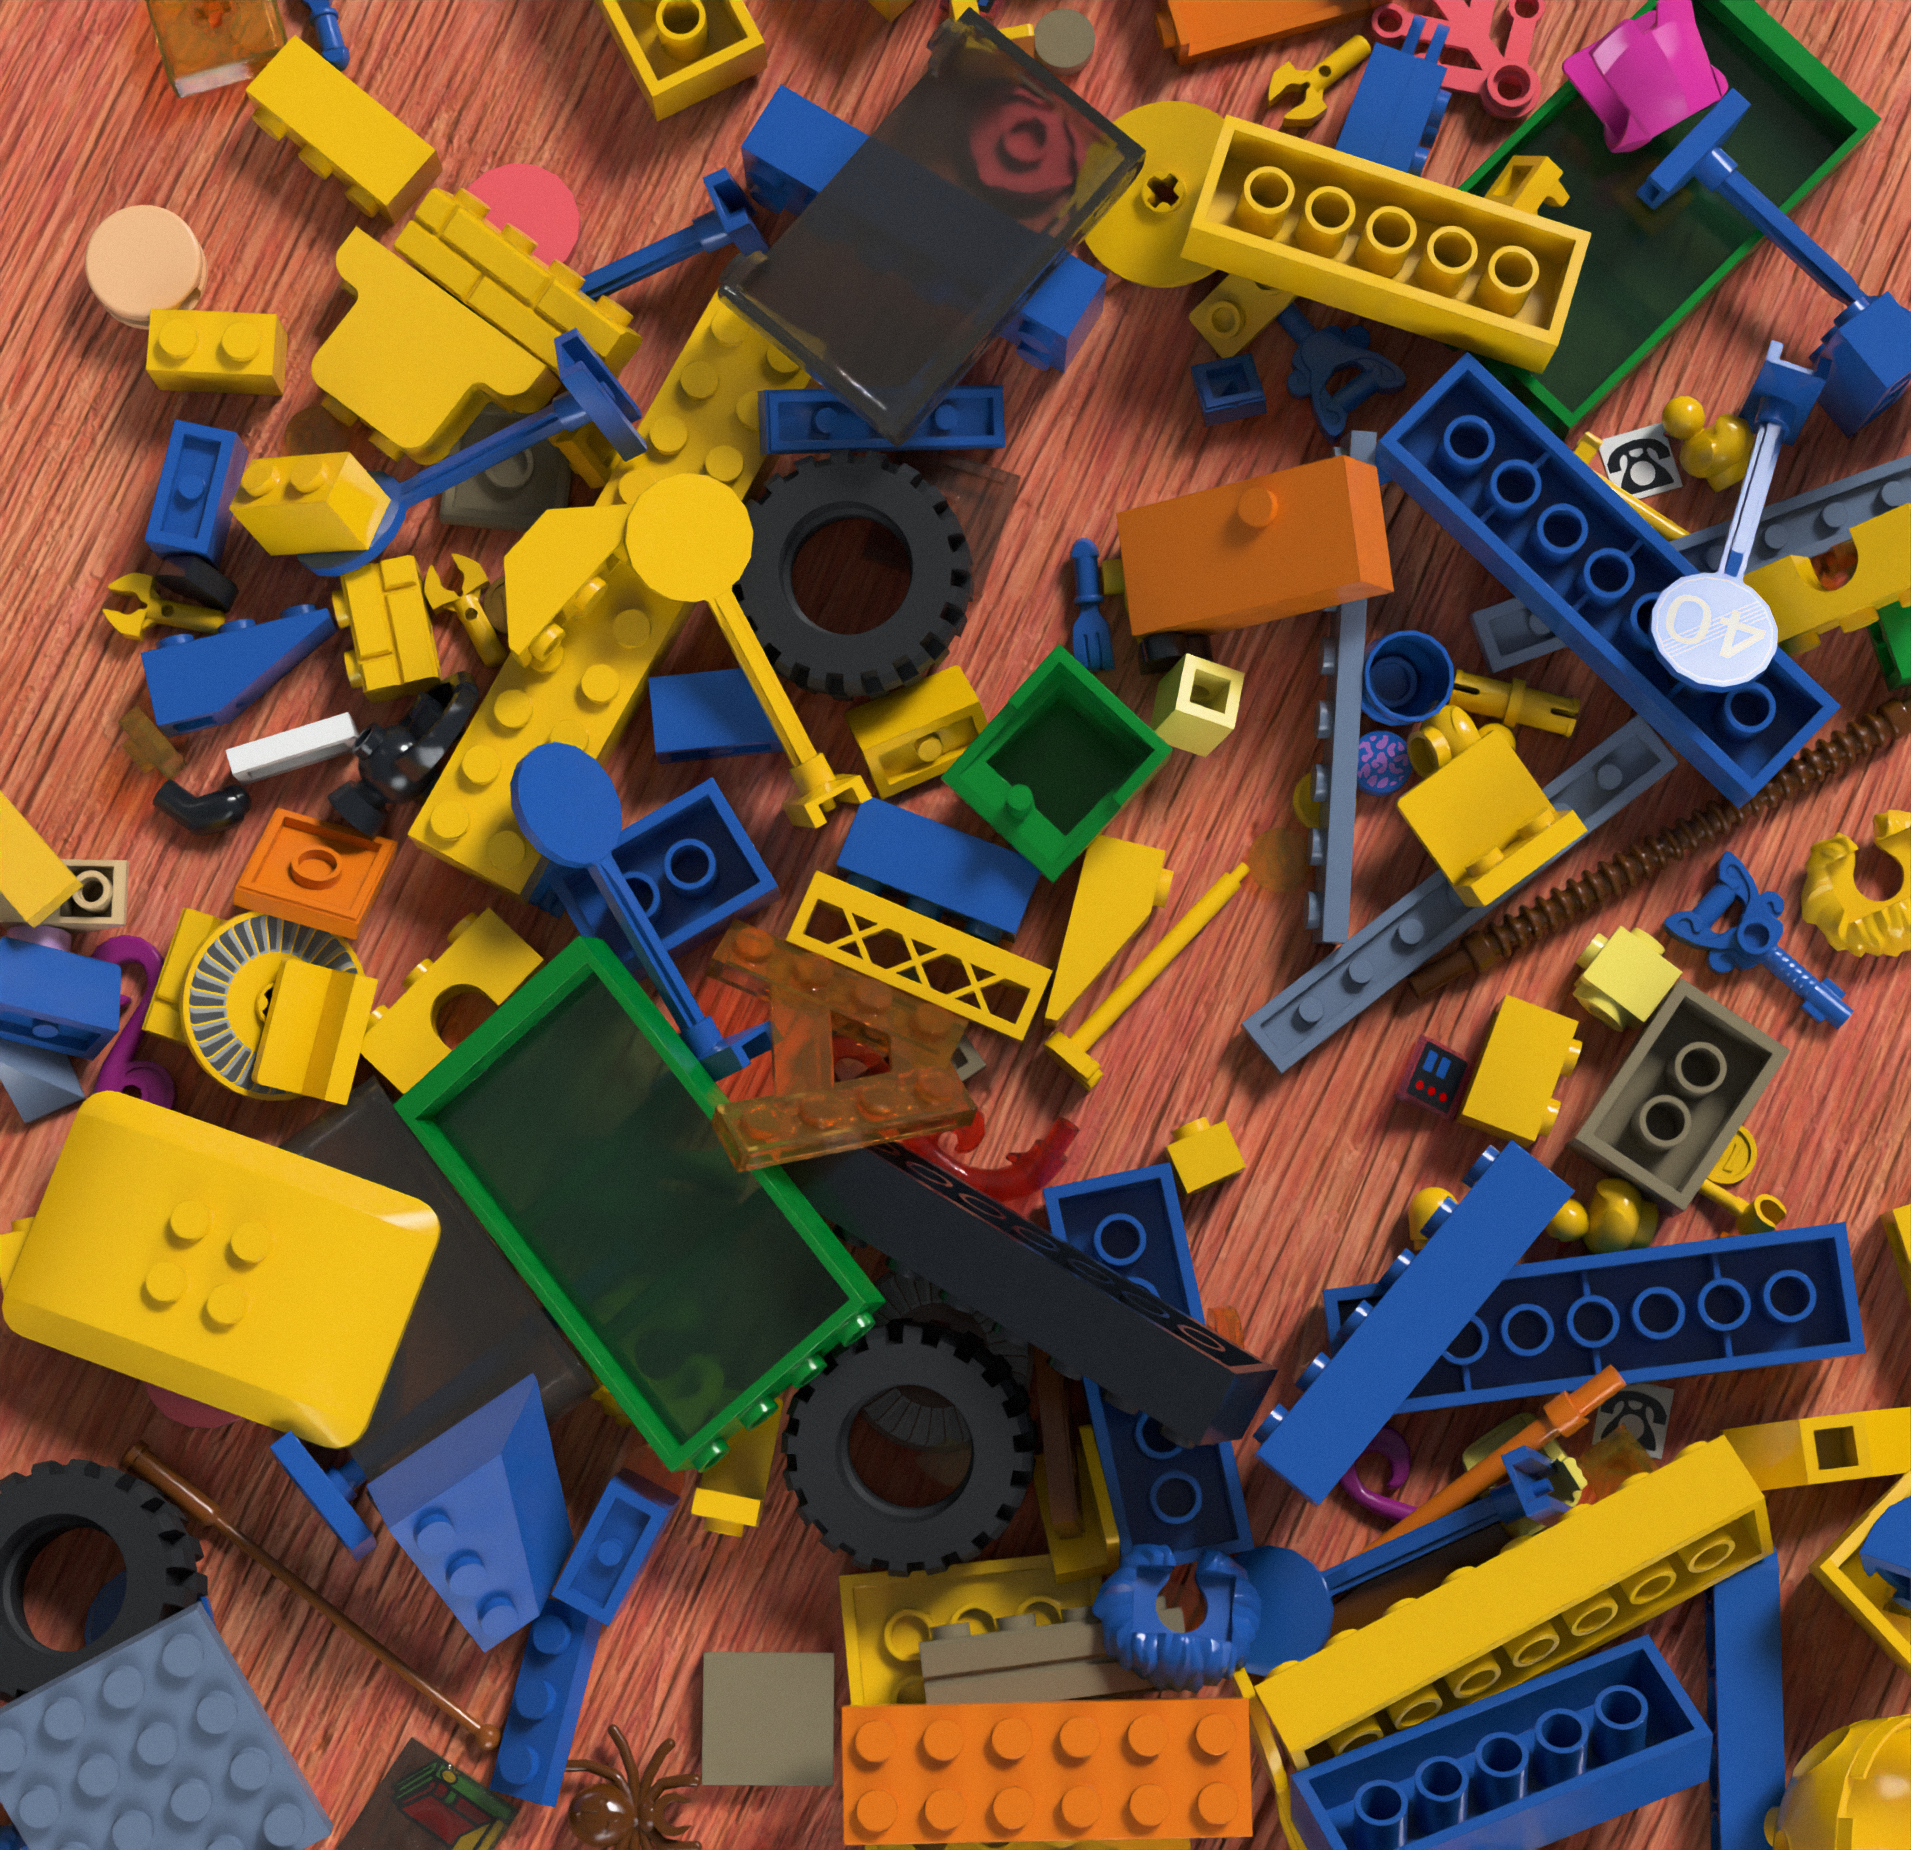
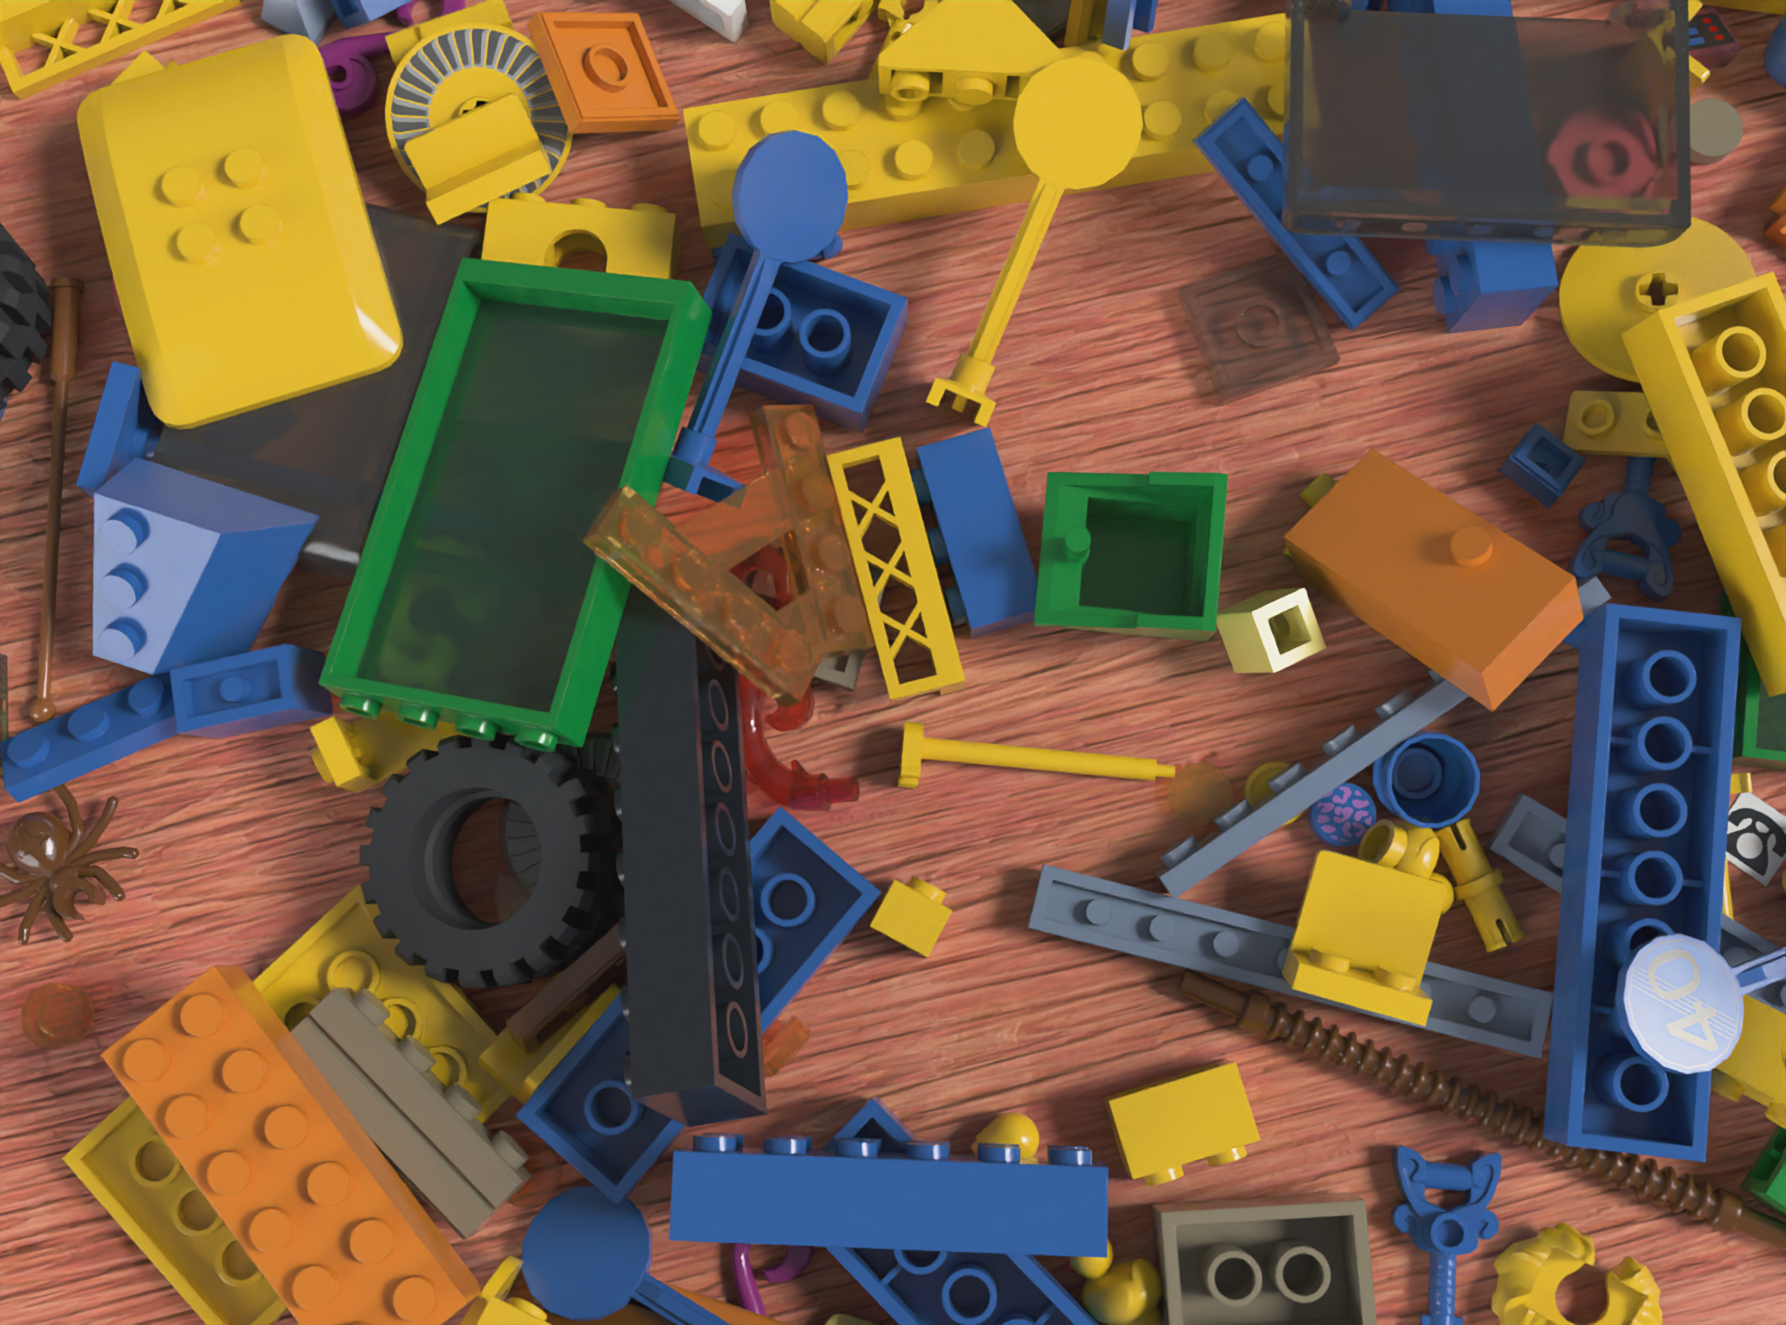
camera: 55 degrees right, 0 degrees up
black piece [327,671,479,838] -> none
blue panel [648,665,785,764] -> none
dark tan tile [702,1652,835,1786] -> none
black tyre [732,449,974,701] -> none
yellow panel [844,665,988,800] -> none
yellow slope [1044,835,1174,1029] -> none
blue piece [1069,538,1115,672] -> none
blue piece [1092,1543,1261,1694] -> none
black tile [1137,632,1214,675] -> none
slope [1392,1034,1476,1122] -> none
light yellow brick [1573,925,1683,1032] -> none

